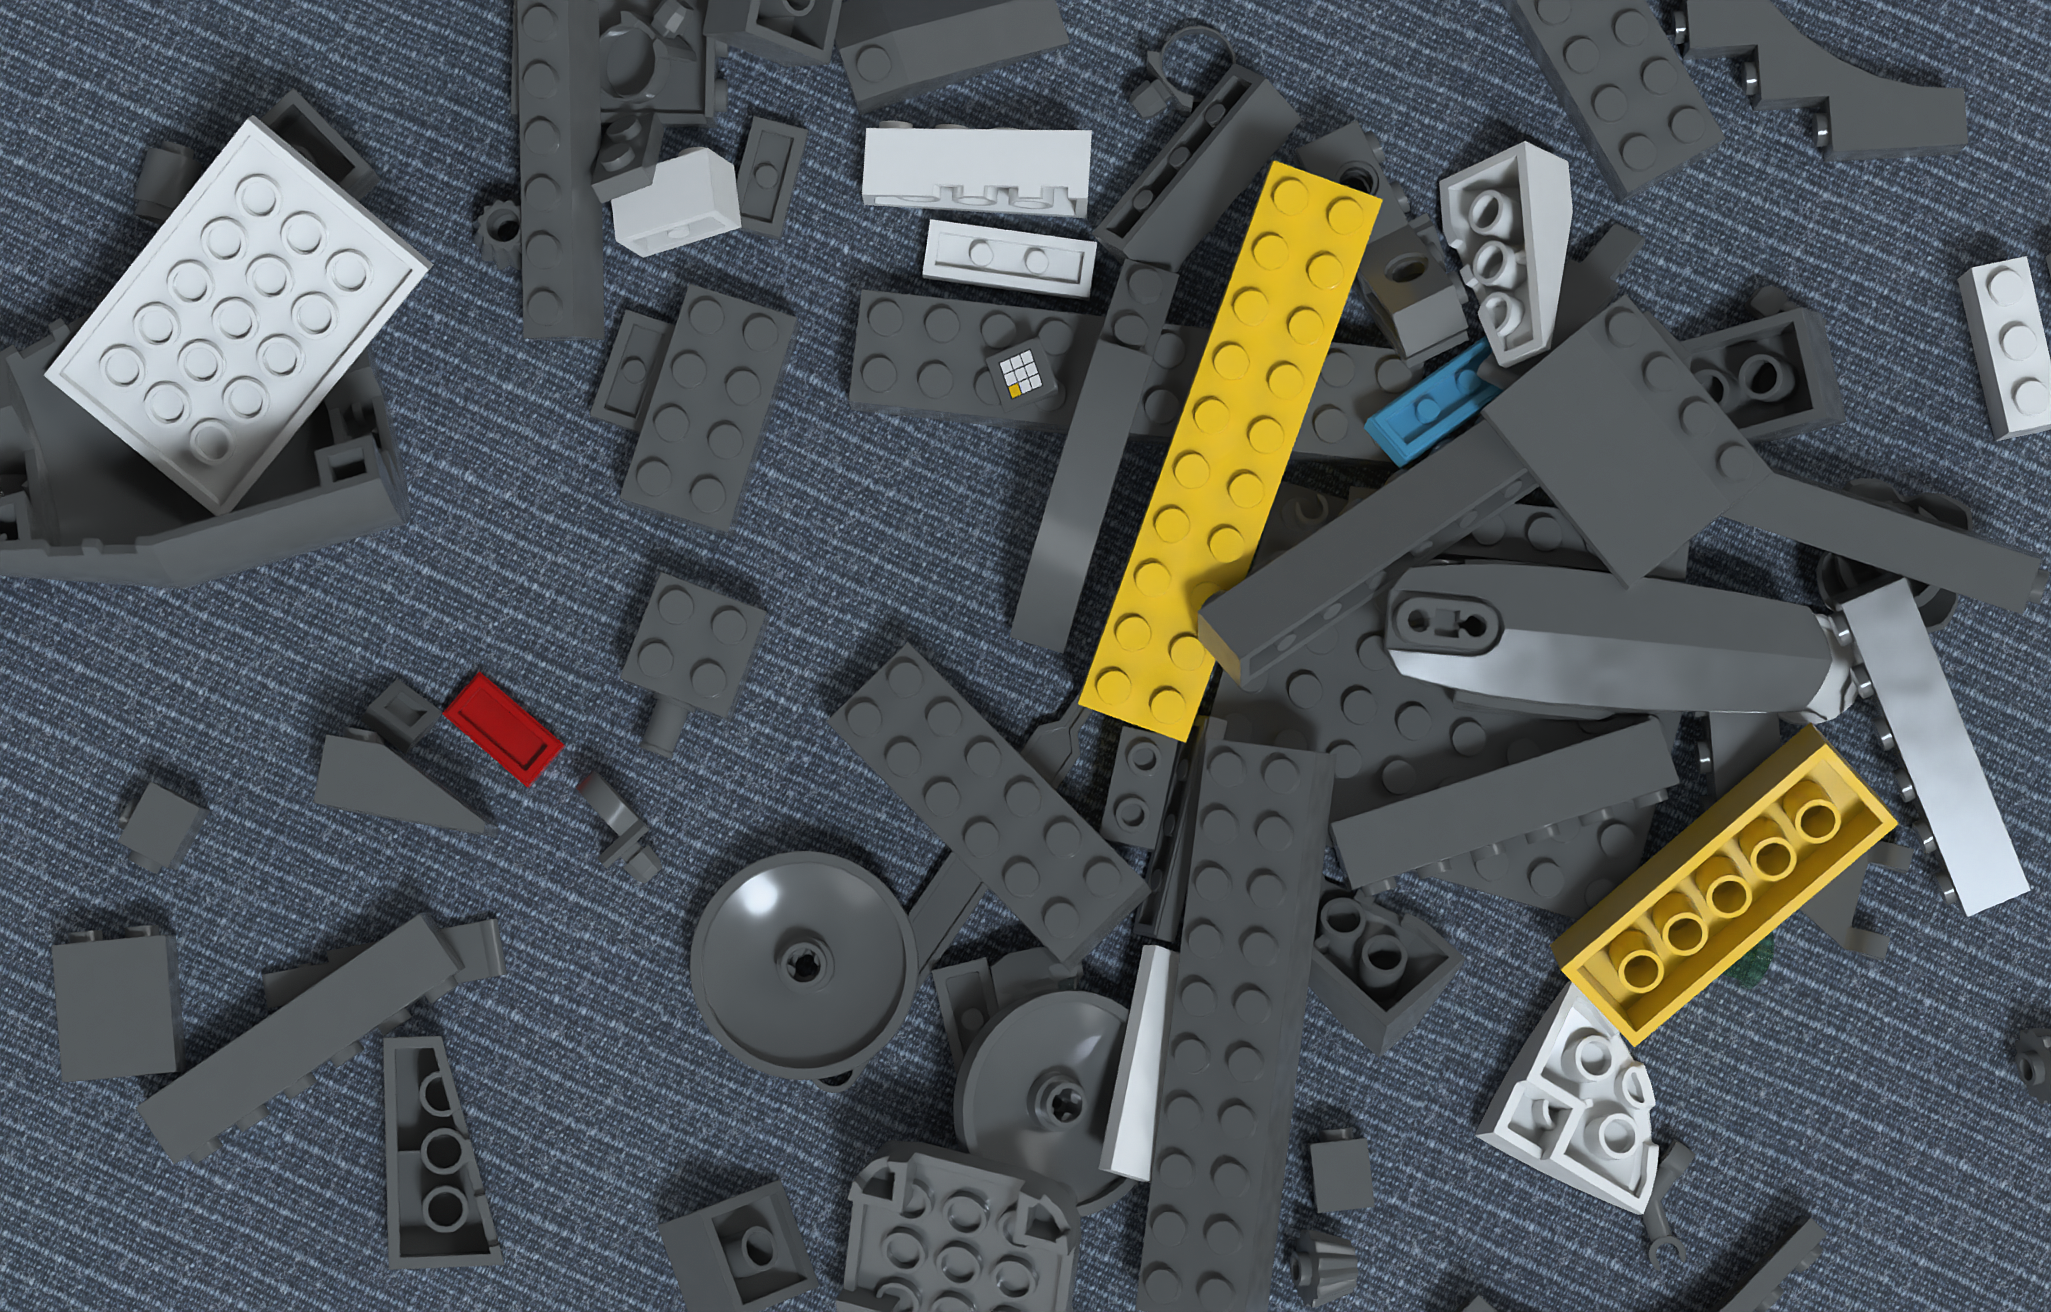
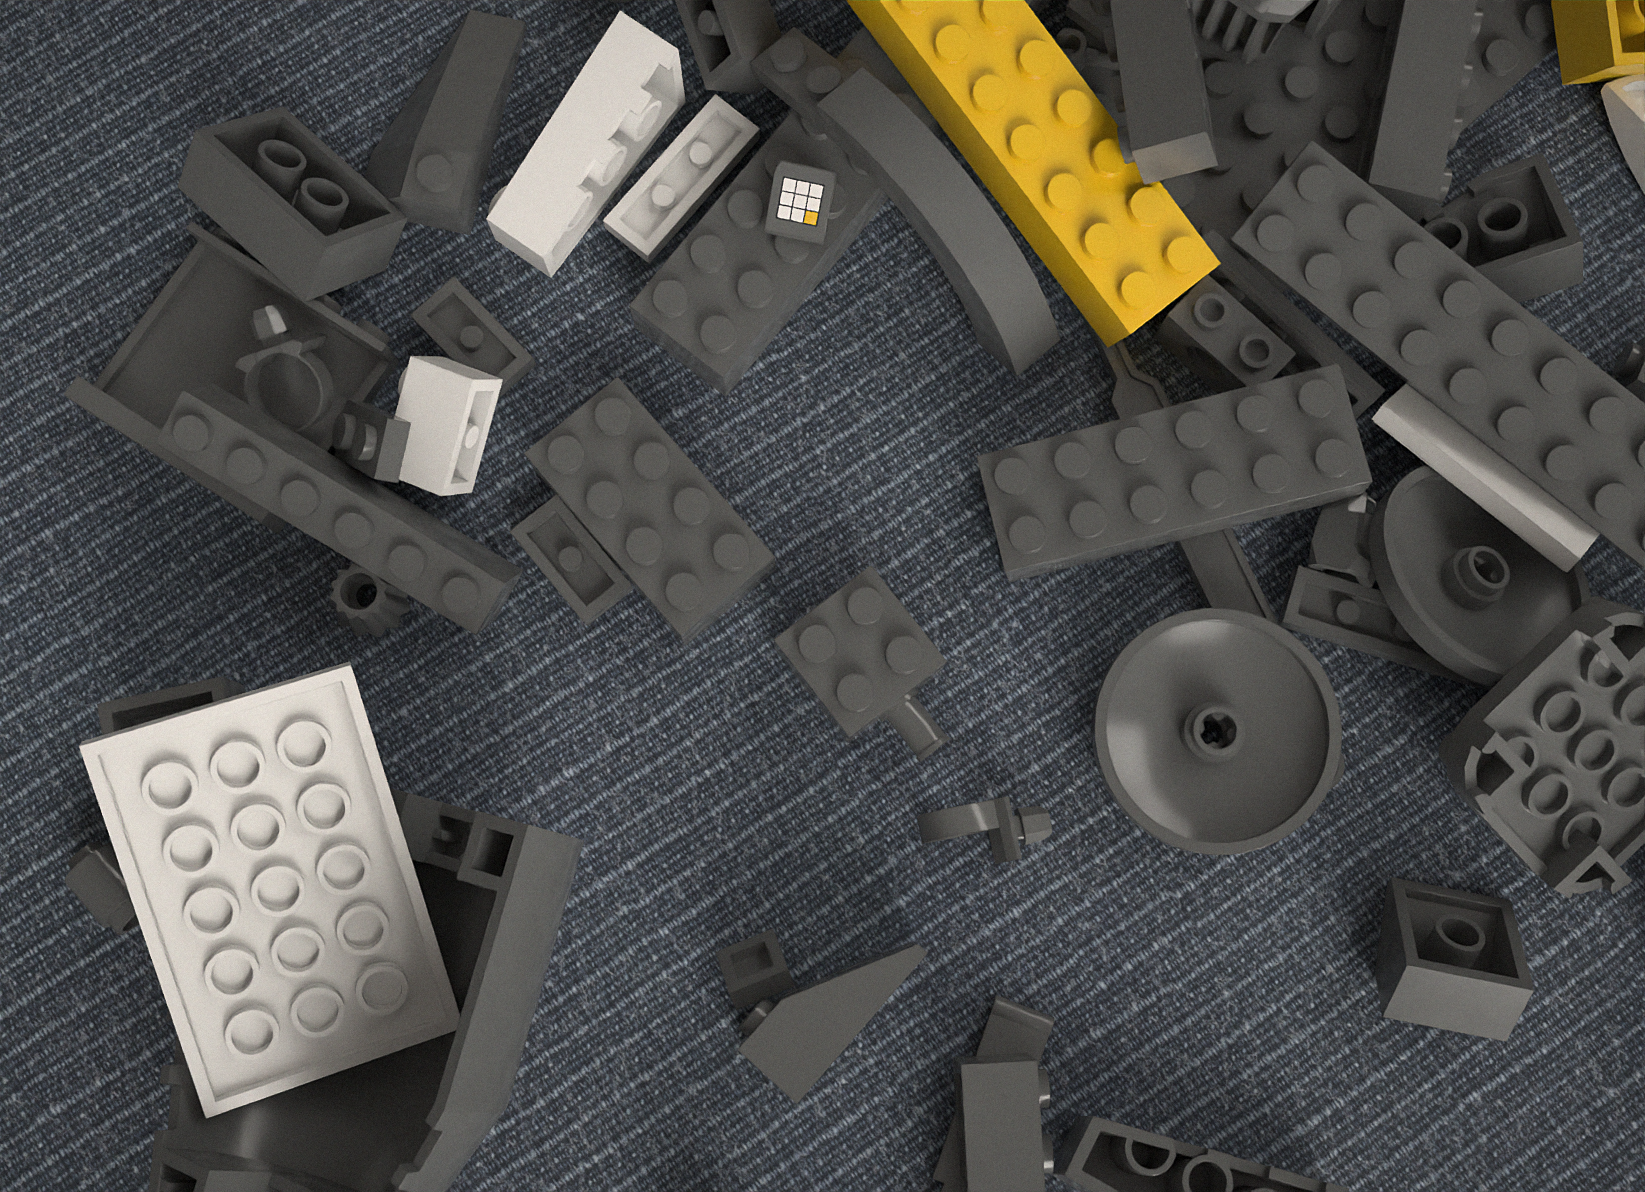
camera: 65 degrees left, 5 degrees down
red tile [442,671,566,788] -> none

